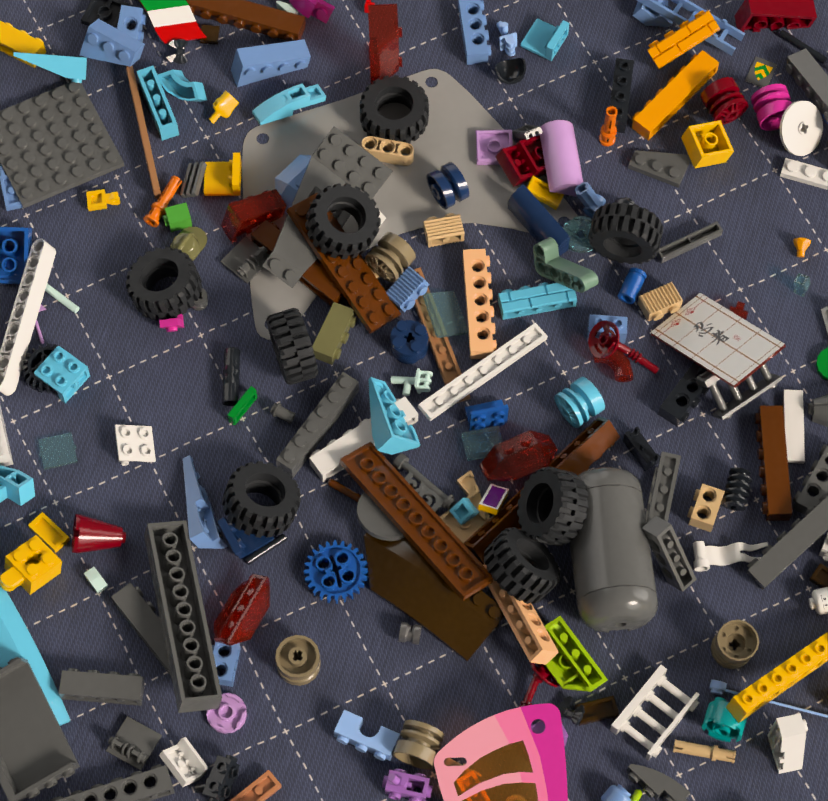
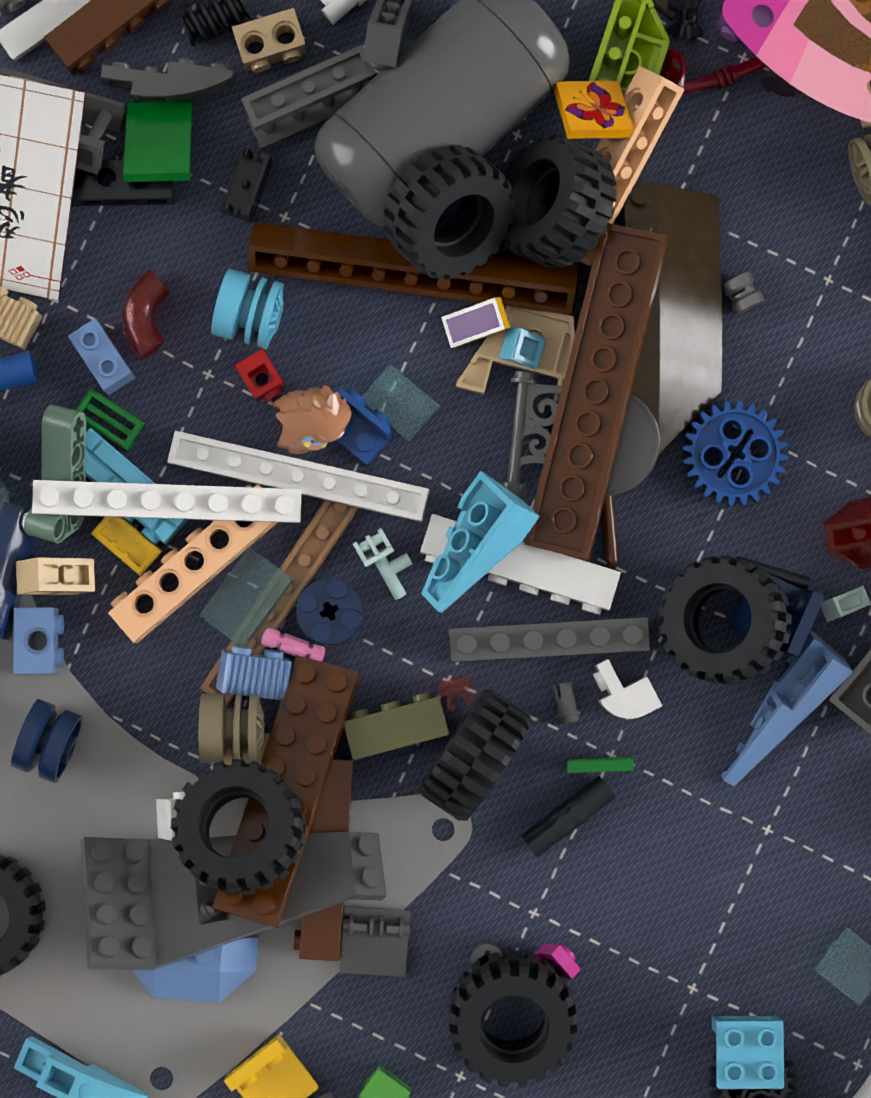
camera: 130 degrees left, 20 degrees up
white hinge [115,425,156,466] -> none
olive piece [170,227,207,261] -> none
clear red wedge [221,189,287,243] -> none
tan beam [362,136,414,166] -> none
tan brick [423,213,465,248] -> none
clear red wedge [479,430,558,481] -> none
dark red dish [588,320,659,374] -> none
none -> medium blue brick [13,607,64,674]
none -> tan brick [16,557,95,595]
none -> white plate [32,480,301,523]
none -> green tile [76,388,146,451]
none -> yellow plate [91,517,163,576]
none -> dark grey slope [101,58,236,102]
none -> green tile [123,101,193,182]
none -> red brick [235,349,285,403]
none -> bright pink axle [261,628,325,662]
none -> nougat head [273,385,352,454]
none -> clear red tile [437,675,472,711]
none -> light orange tile [553,81,634,139]
none -> white brick [593,659,662,719]
none -> light aqua piece [820,586,871,622]

